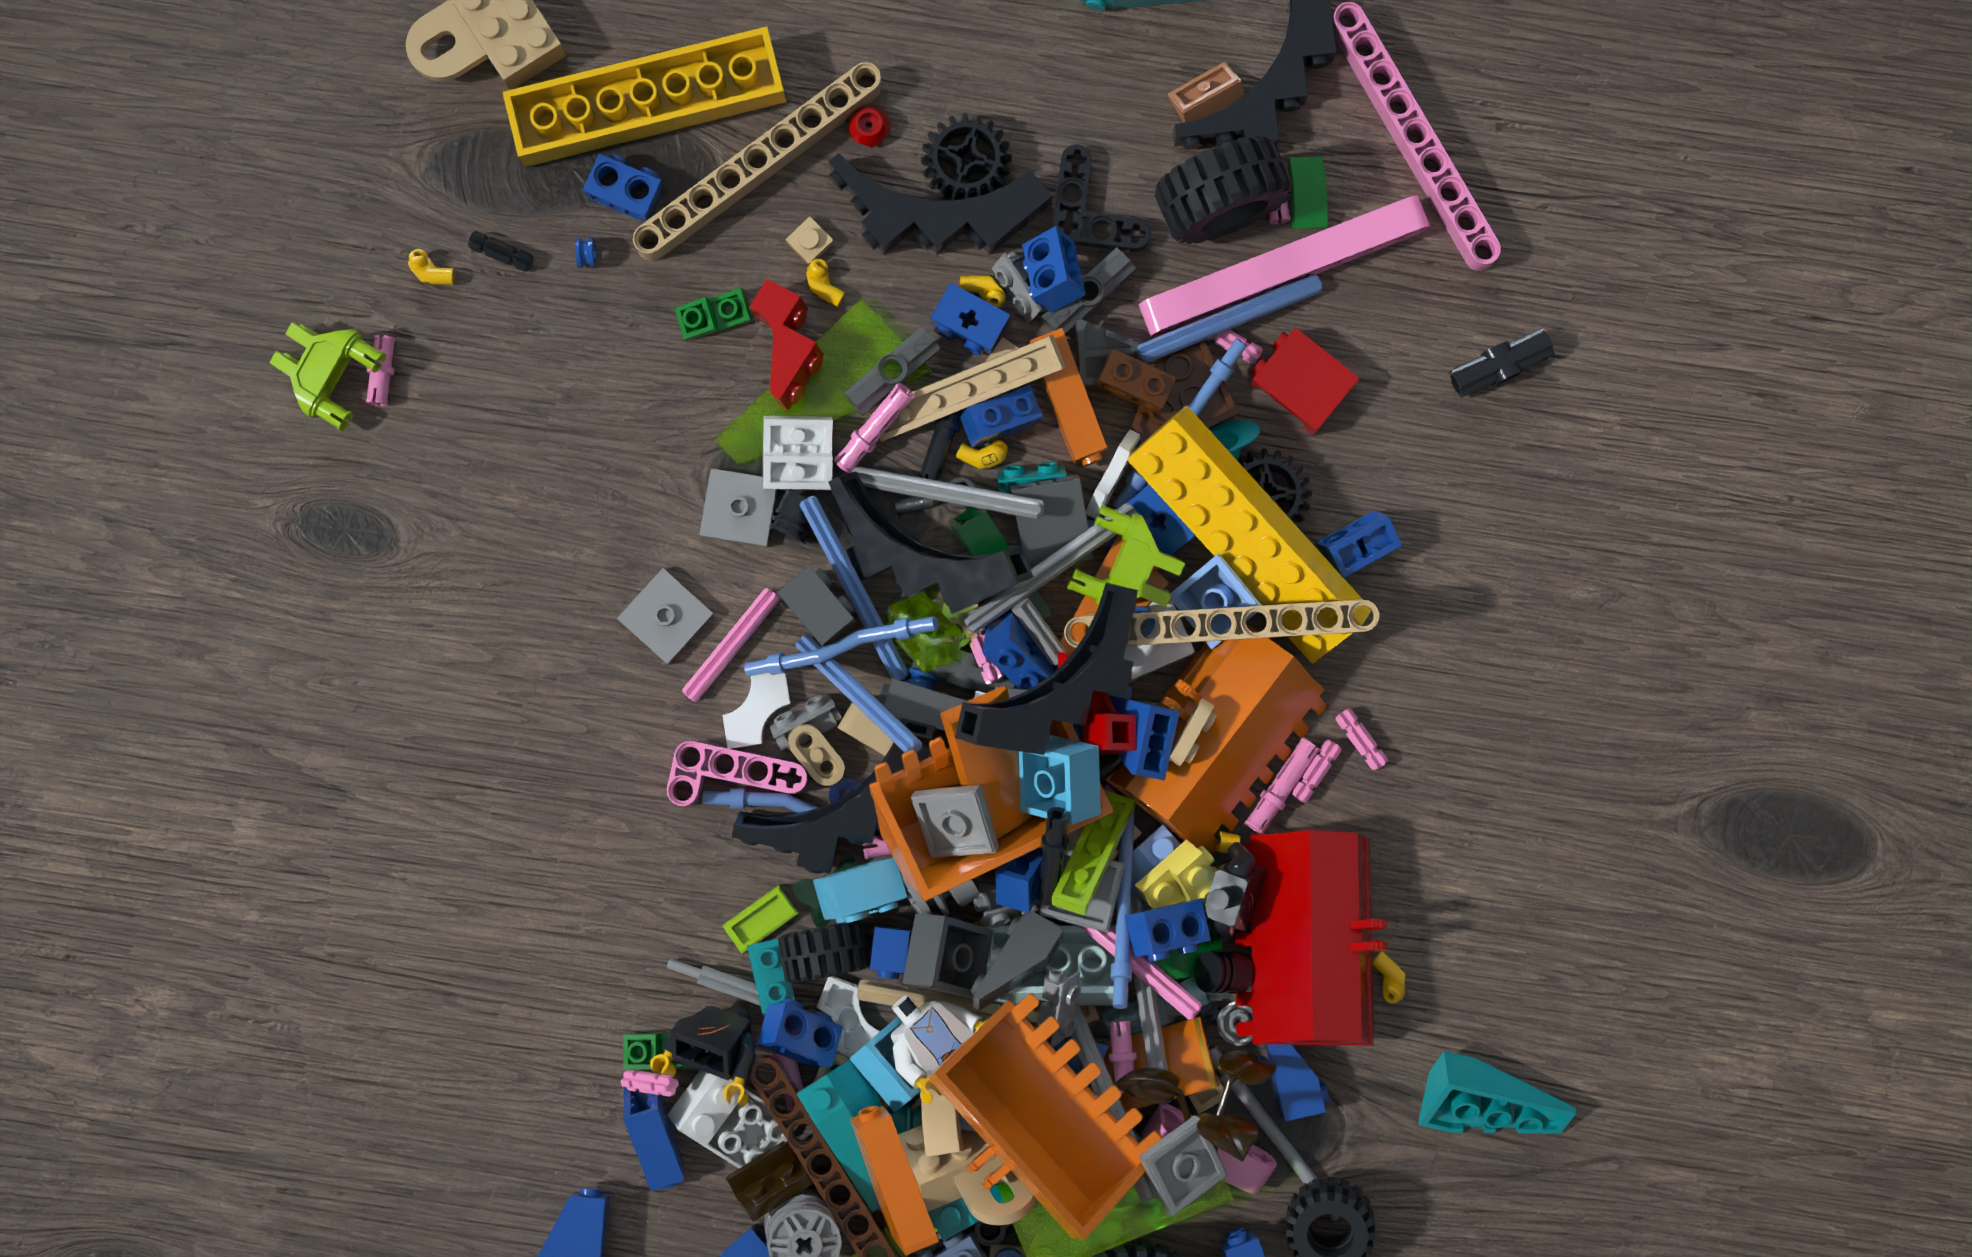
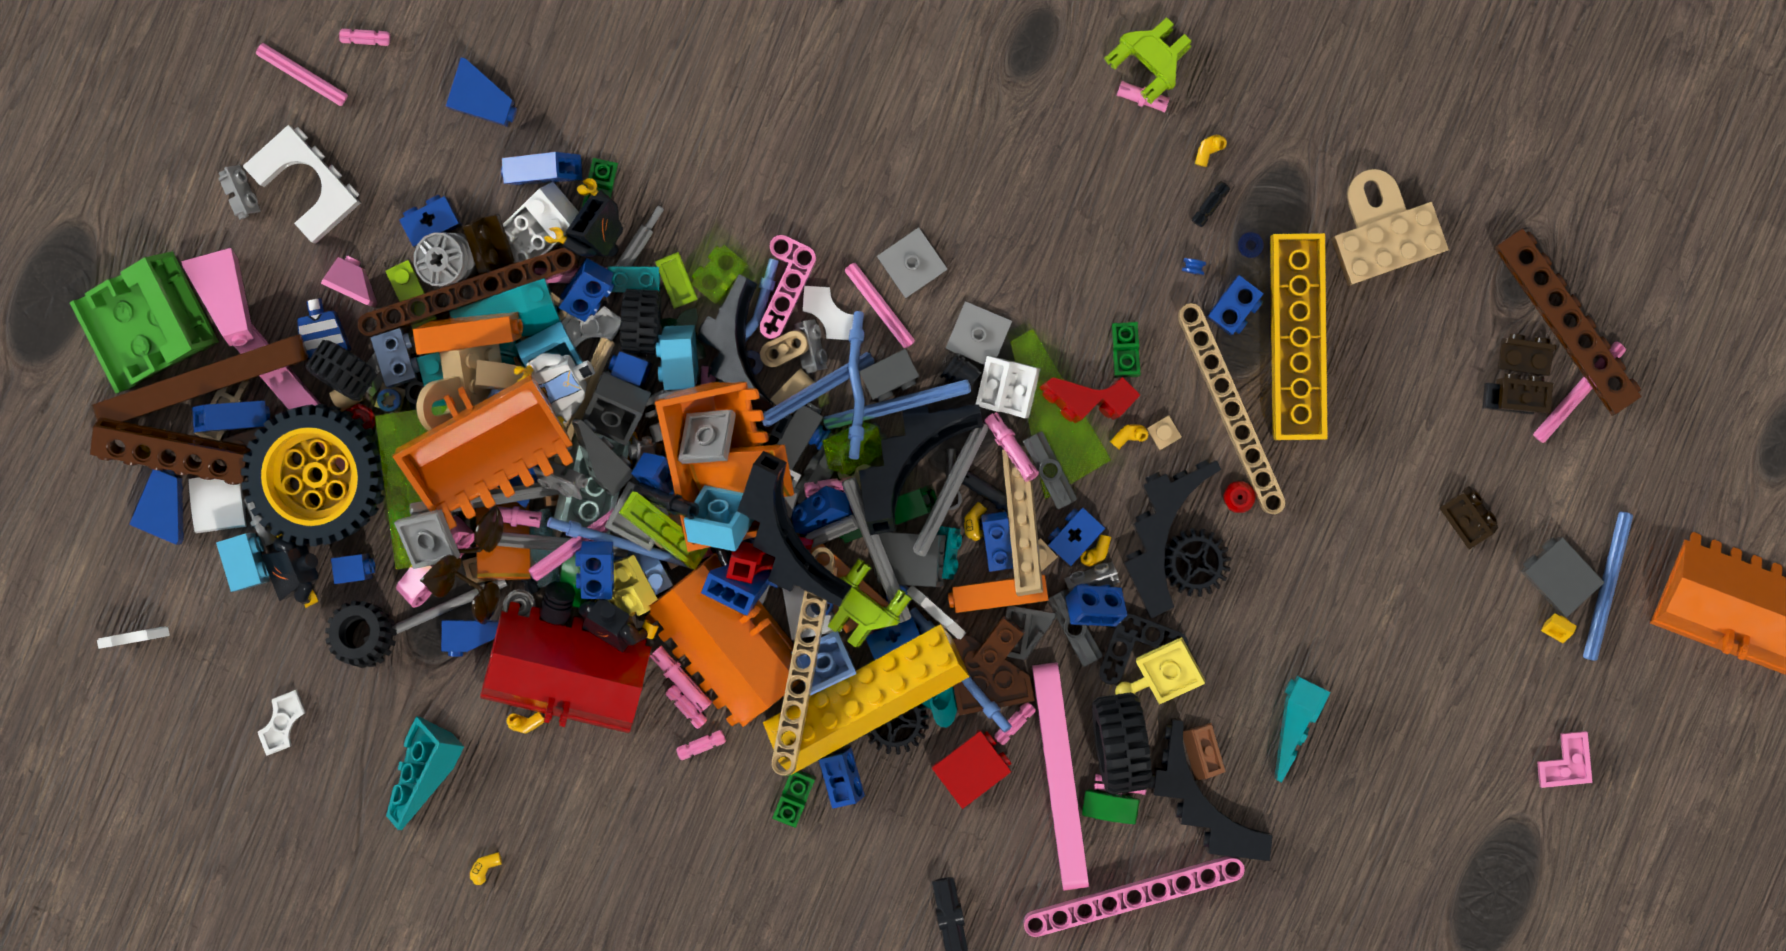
camera: 105 degrees right, 5 degrees up
bright pink axle [621,1070,679,1097] -> none
medium blue axle [1136,274,1323,363] -> none
tan plate [1169,698,1217,766] -> none
none -> yellow arm [470,852,502,885]
none -> clear neon green brick [691,245,749,304]
none -> green slope [772,770,816,828]
none -> light yellow plate [1115,637,1205,705]
none -> clear blue plate [1238,232,1264,258]

